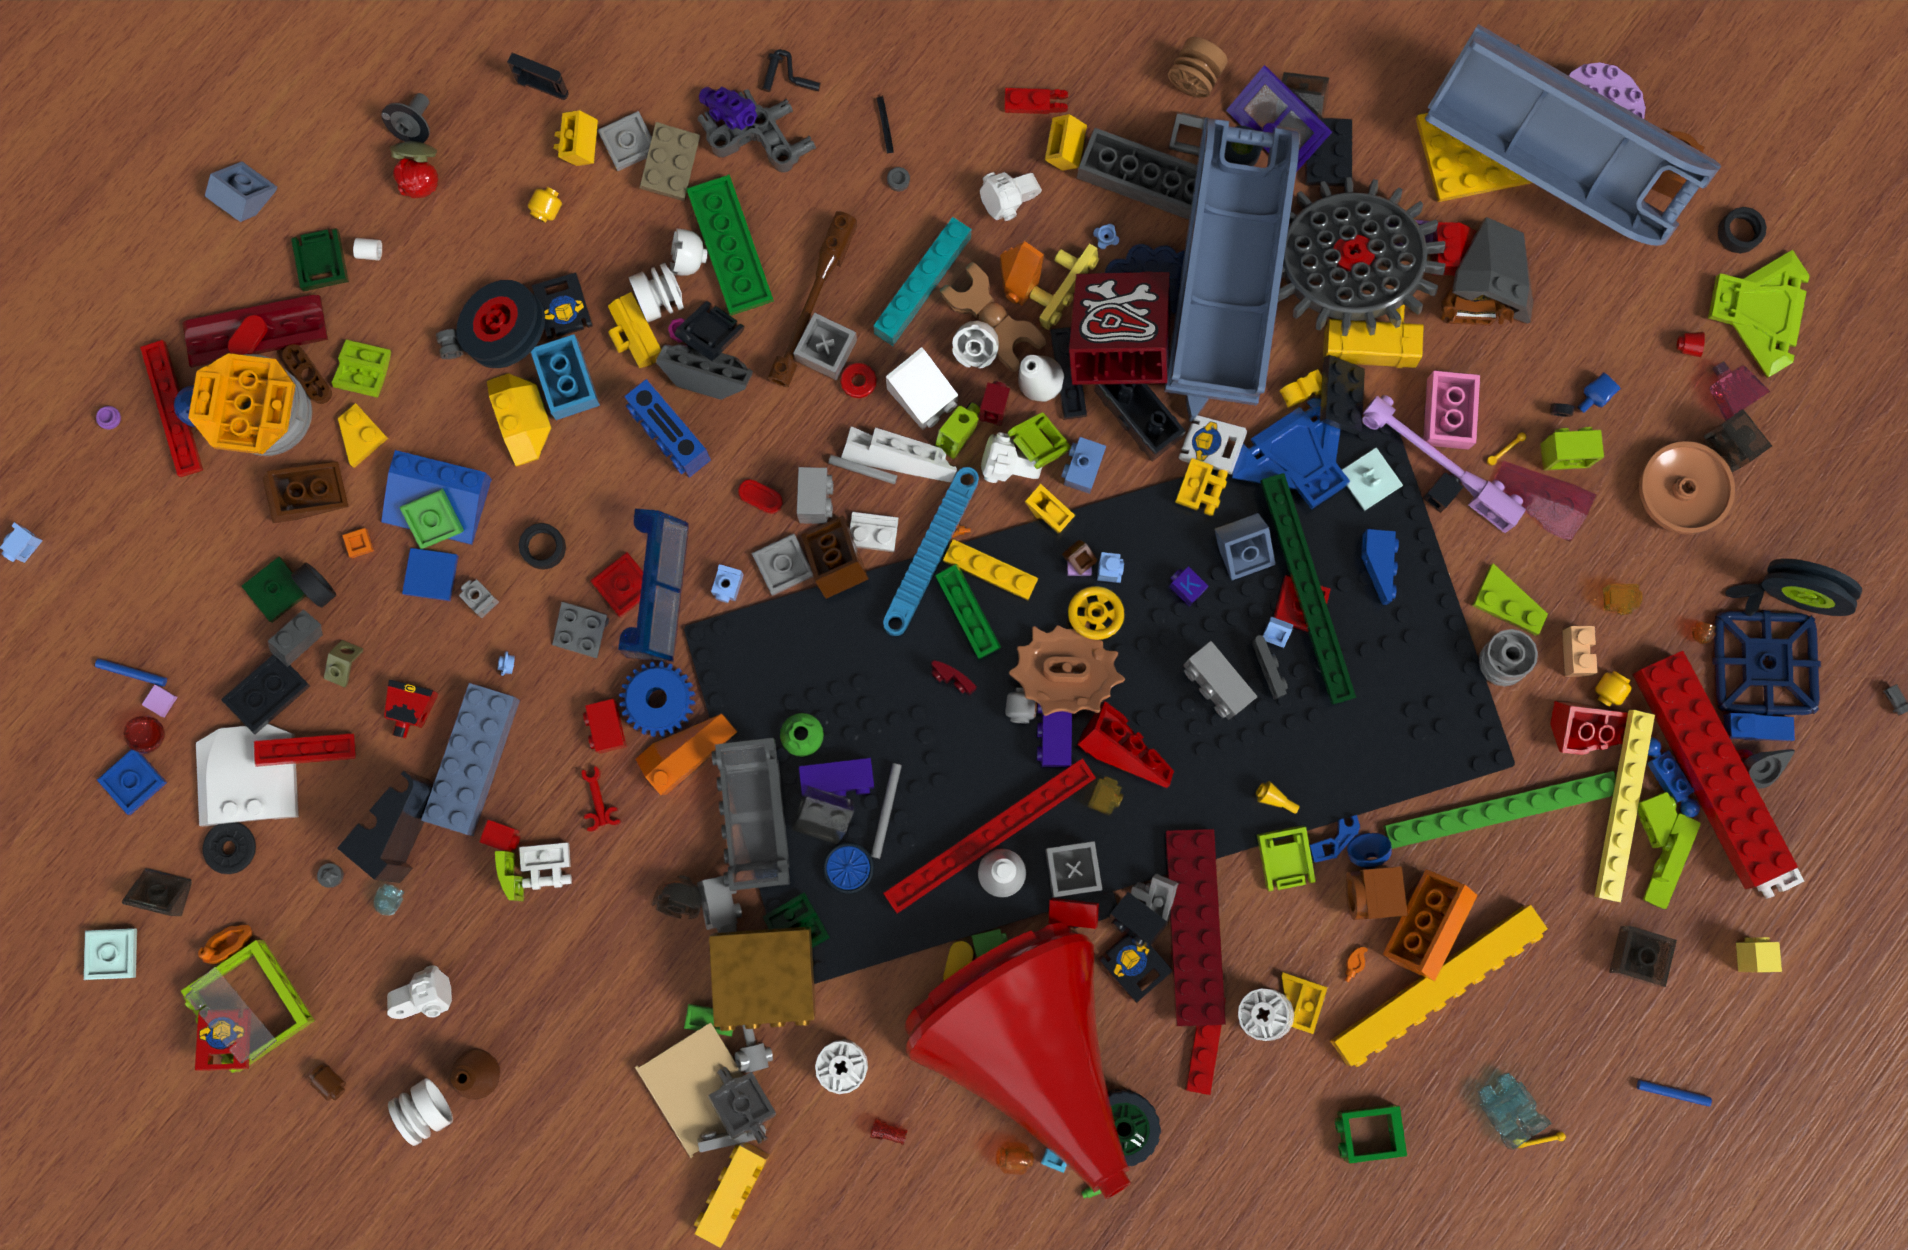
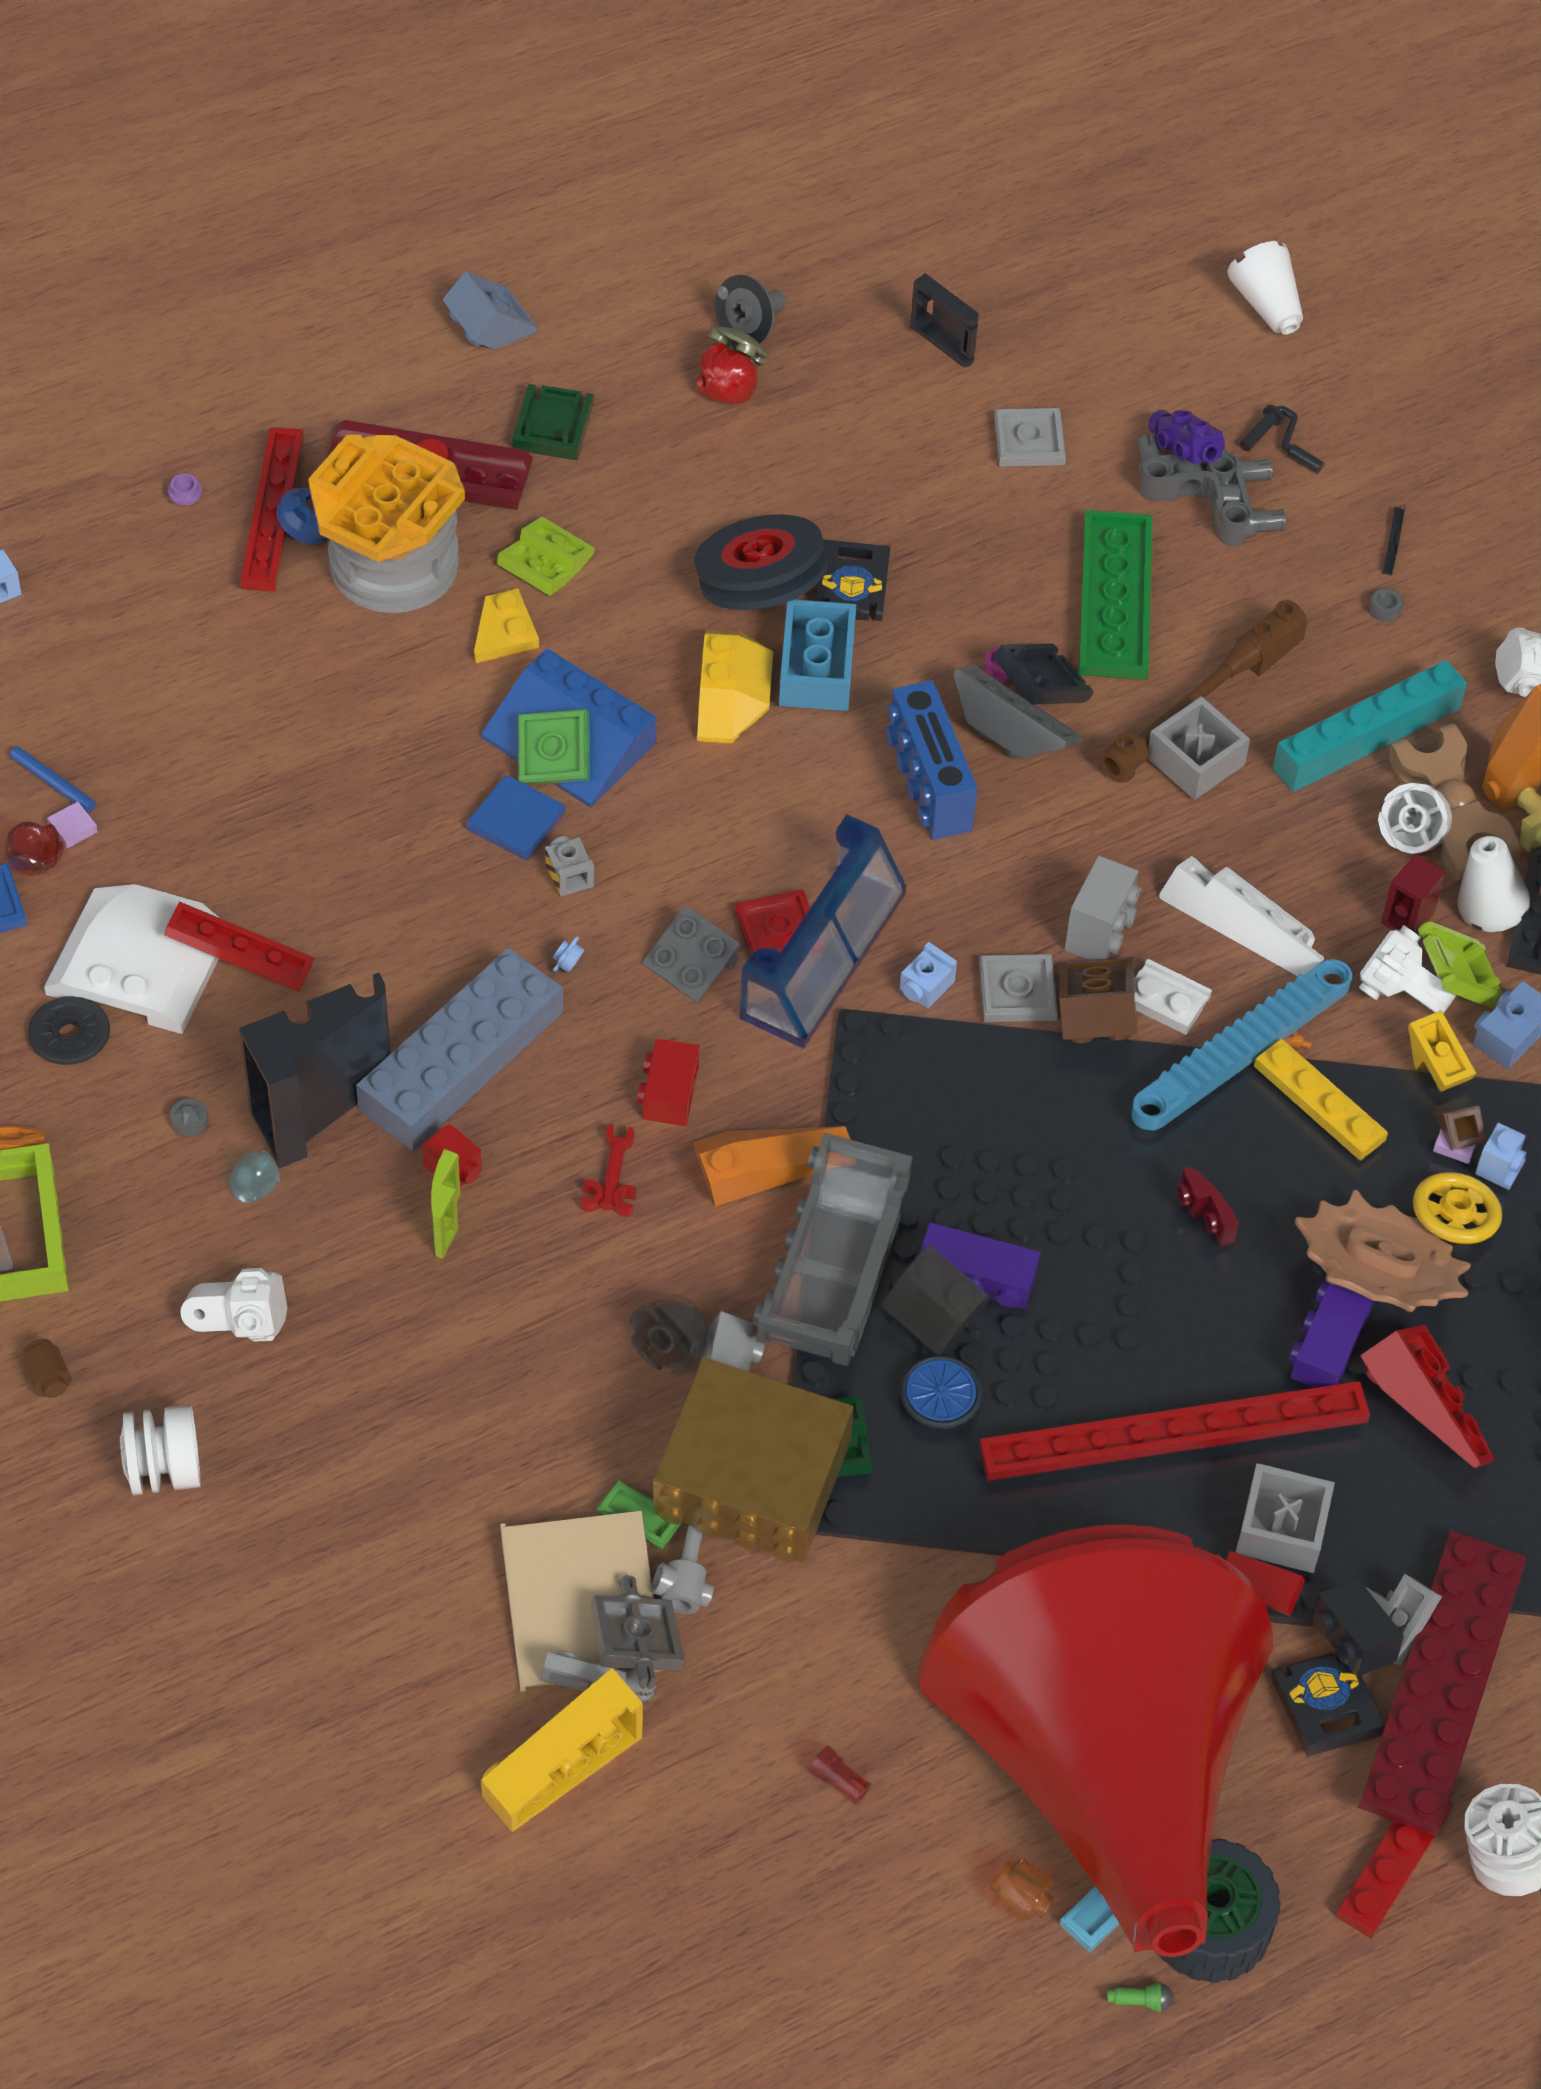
camera: 25 degrees right, 25 degrees down
black plate [221,655,310,734] -> none
dark green plate [242,557,306,623] -> none
reddish brown slope [262,462,348,523] -> none
dark grey brick [268,609,323,667] -> none
reddish brown beam [282,344,332,404] -> none
black tyre [291,563,336,608] -> none
olive bracket [324,640,363,687] -> none
orange tile [342,528,374,559] -> none
white piece [353,238,382,261] -> none
red torso [384,679,439,739] -> none
dark grey wheel [436,329,464,359] -> none
reddish brown cone [451,1050,500,1100] -> none
black tyre [518,523,566,570] -> none
white plate [519,843,572,890] -> none
yellow head [528,187,562,223] -> none
yellow brick [553,110,598,166] -> none
yellow piece [608,292,661,368] -> none
blue gear [619,661,696,737] -> none
white wheel [628,263,684,323] -> none
dark tan plate [639,122,700,201] -> none
white cylinder [670,228,707,276] -> none
red tile [738,479,783,514] -> none
bright green piece [780,713,824,757] -> none
white wheel [815,1039,868,1094] -> none
light grey bar [828,455,898,484] -> none
red piece [840,363,877,398] -> none
light grey bar [871,763,902,859] -> none
white slope [886,347,958,430] -> none
lime torso [935,403,980,460] -> none
green plate [935,564,1001,659] -> none
white cone [978,849,1026,897] -> none
light grey head [1005,688,1037,723] -> none
clear yellow brick [1087,777,1123,815] -> none

